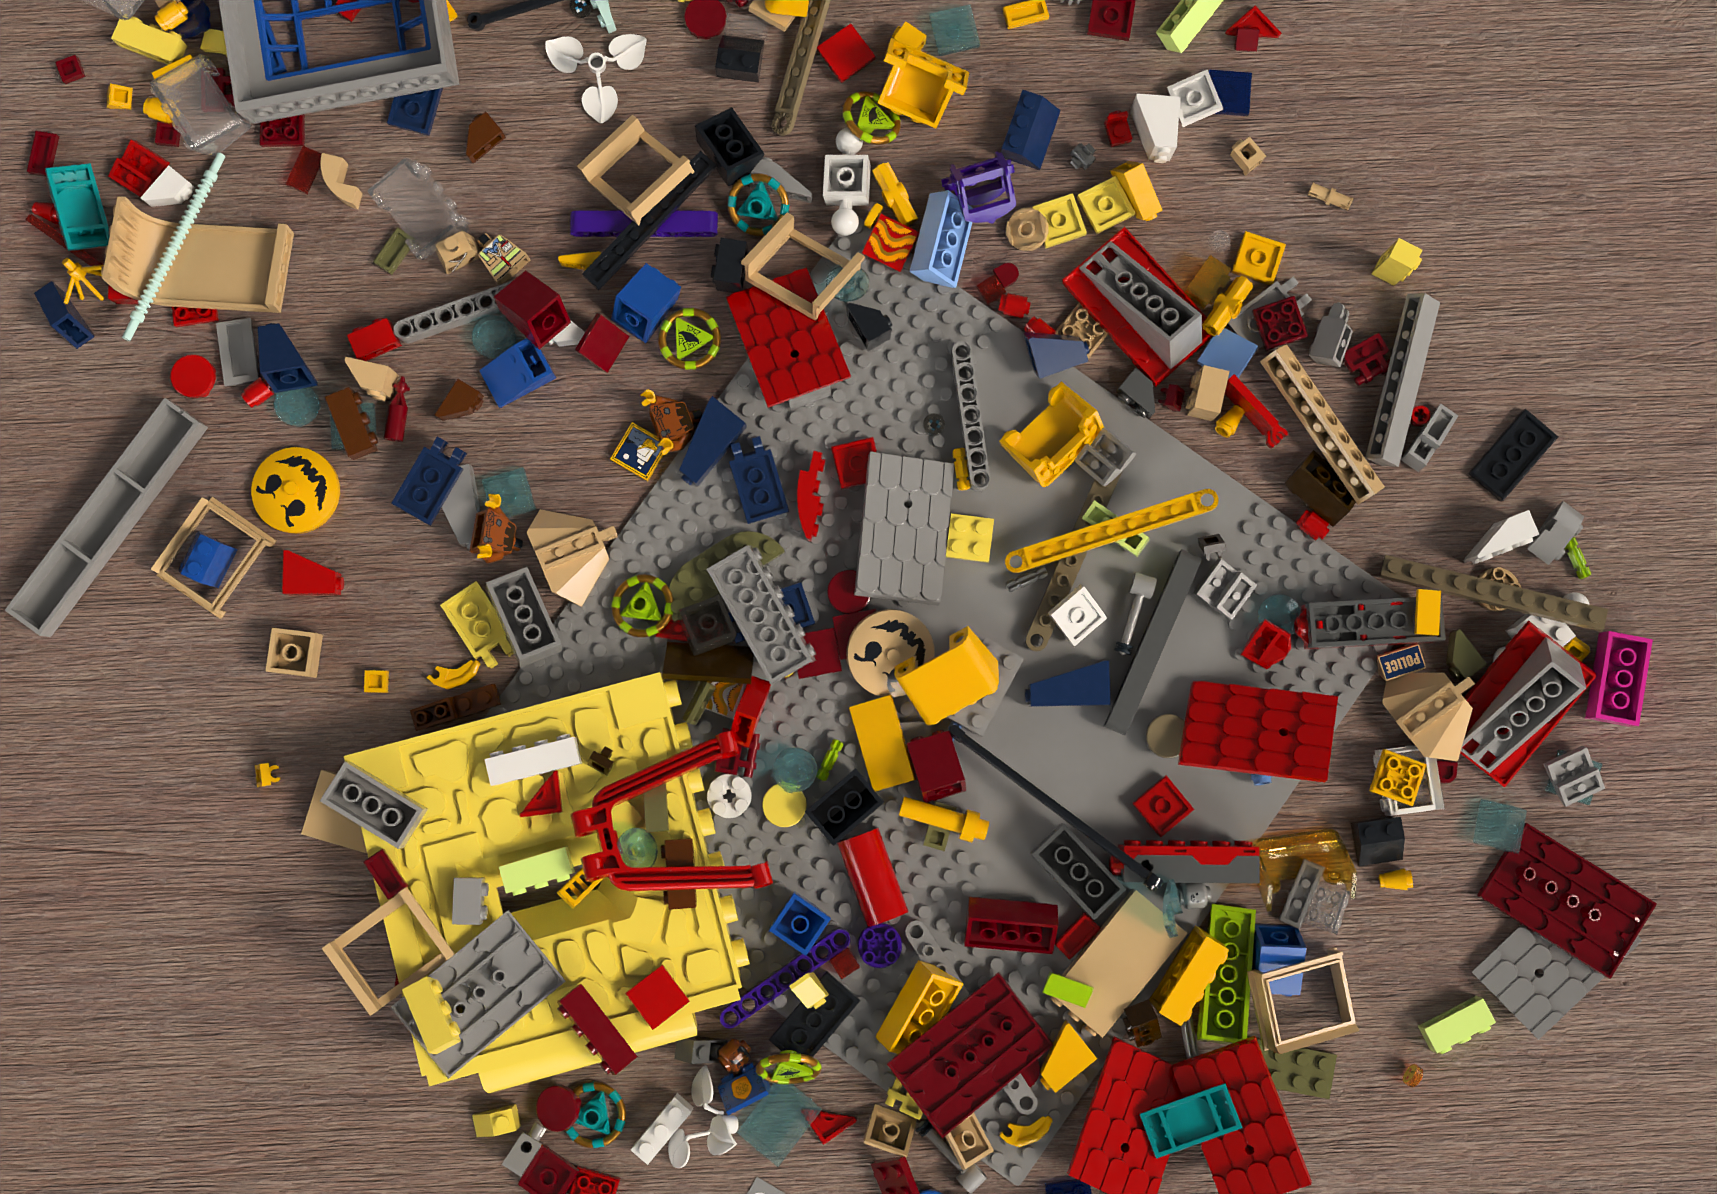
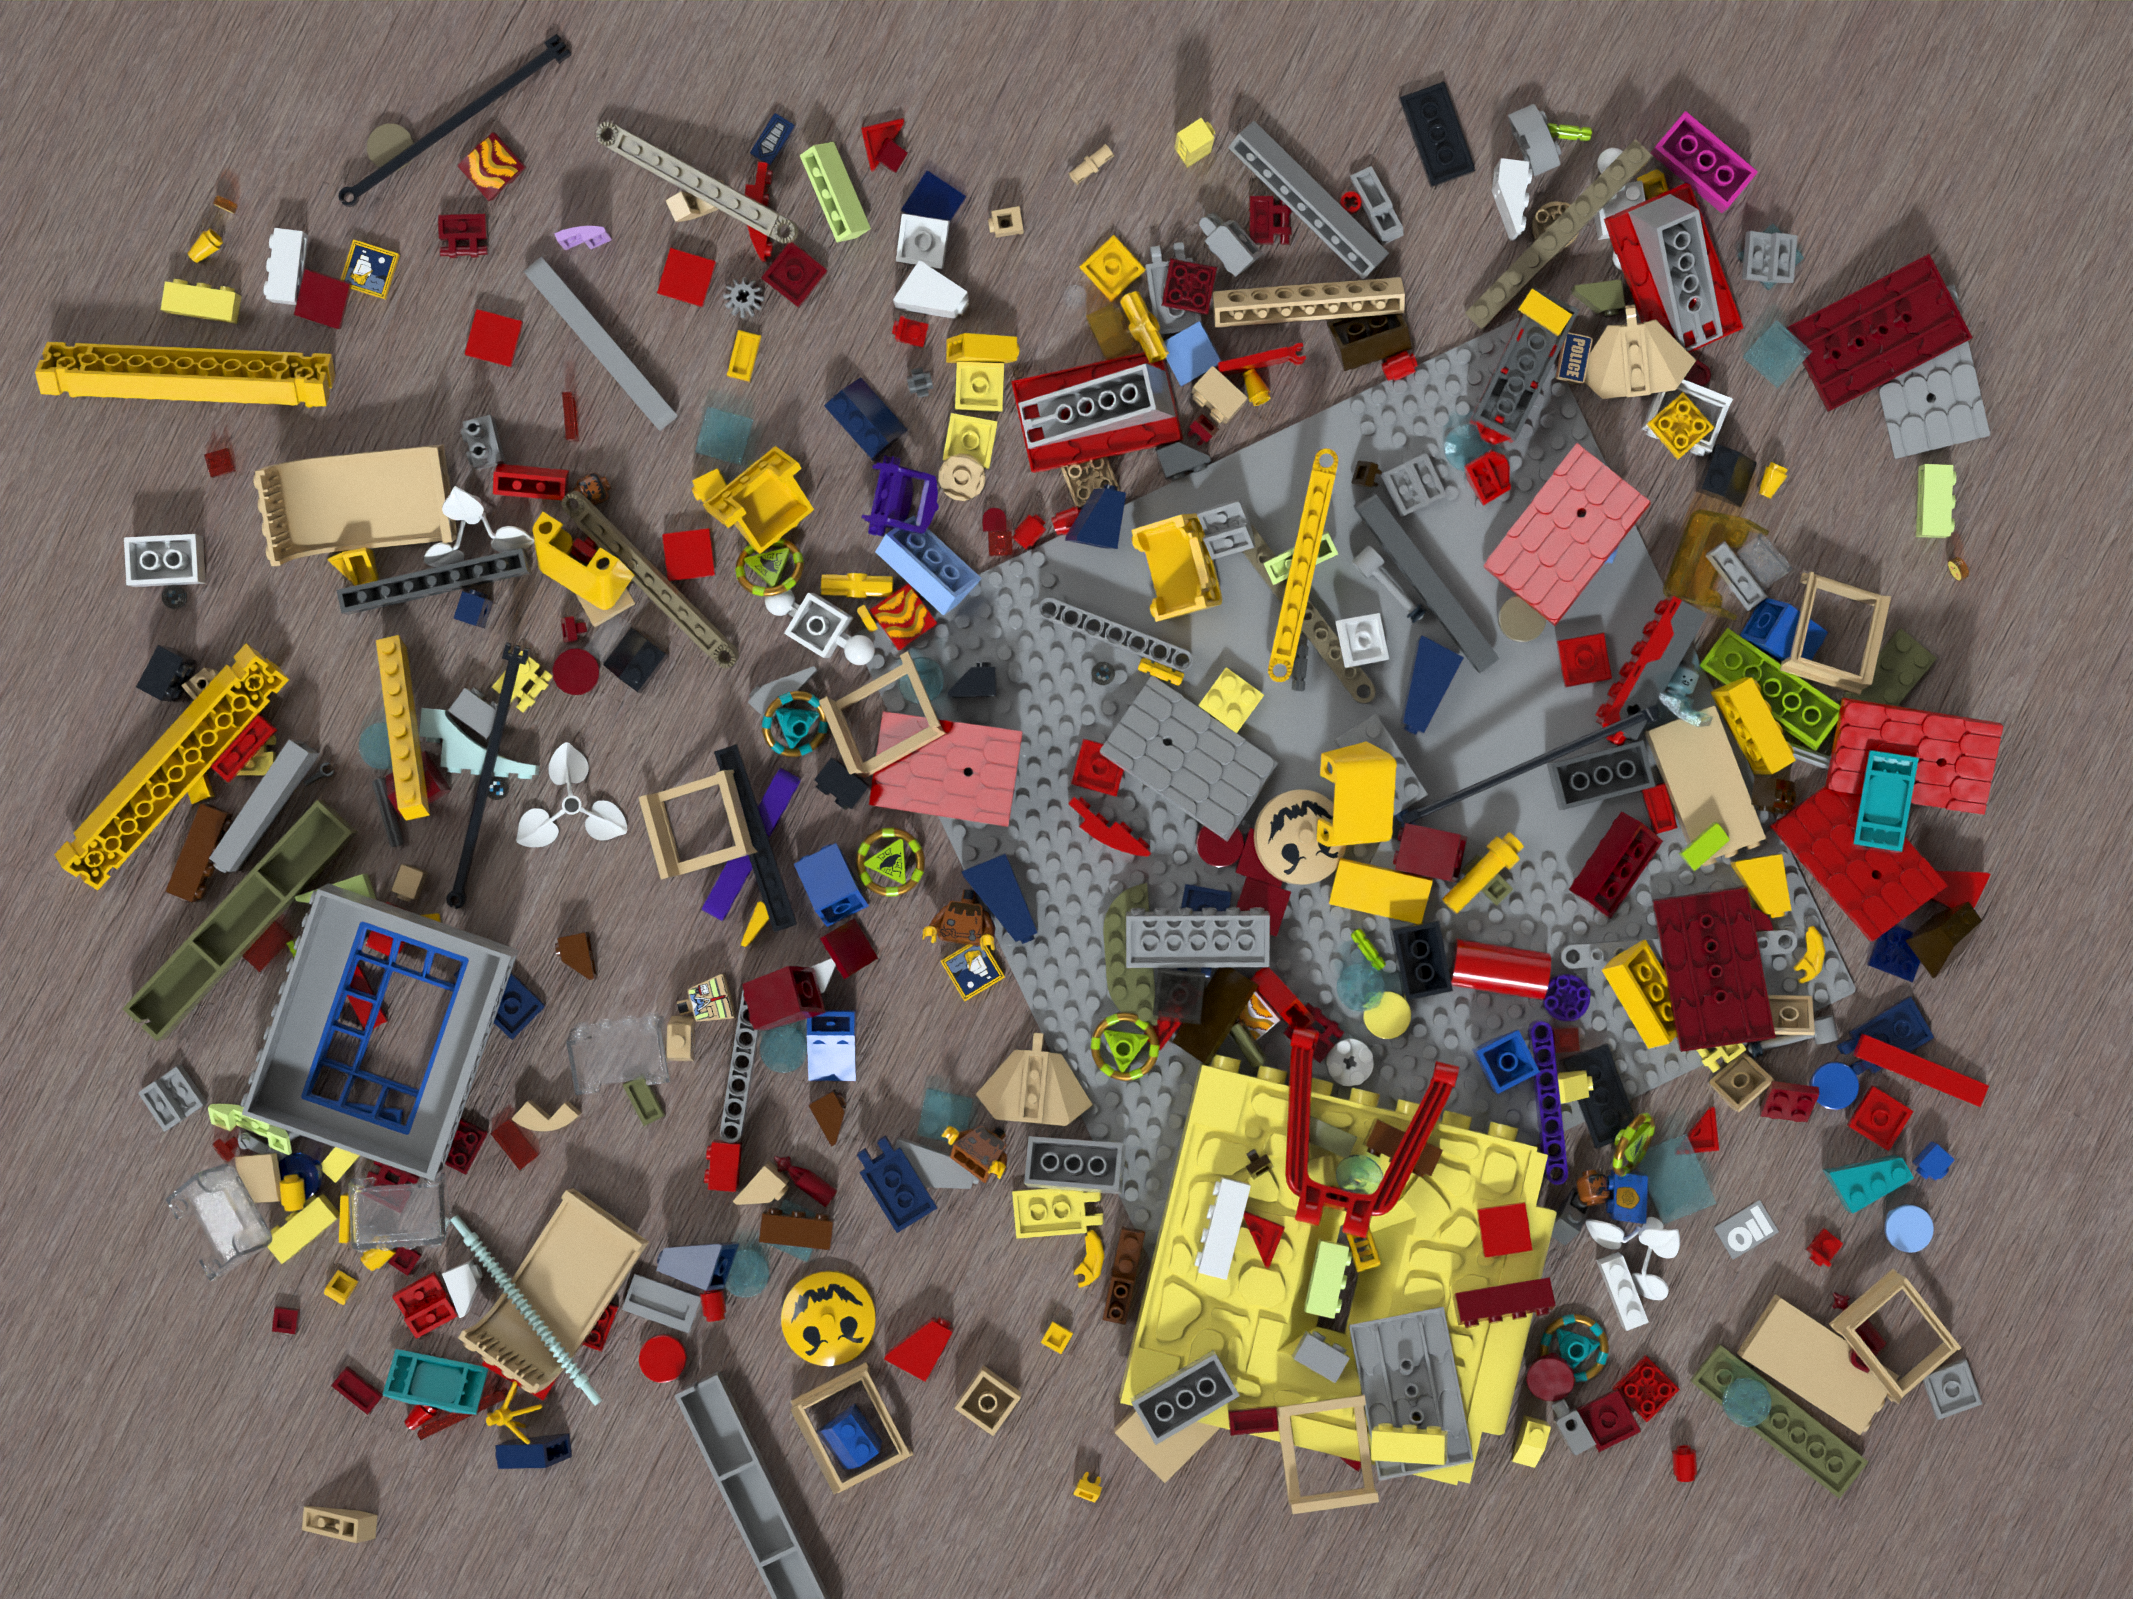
camera: 55 degrees left, 5 degrees up
black slope [695,107,764,187] -> none
dark blue tile [729,436,789,524] -> none

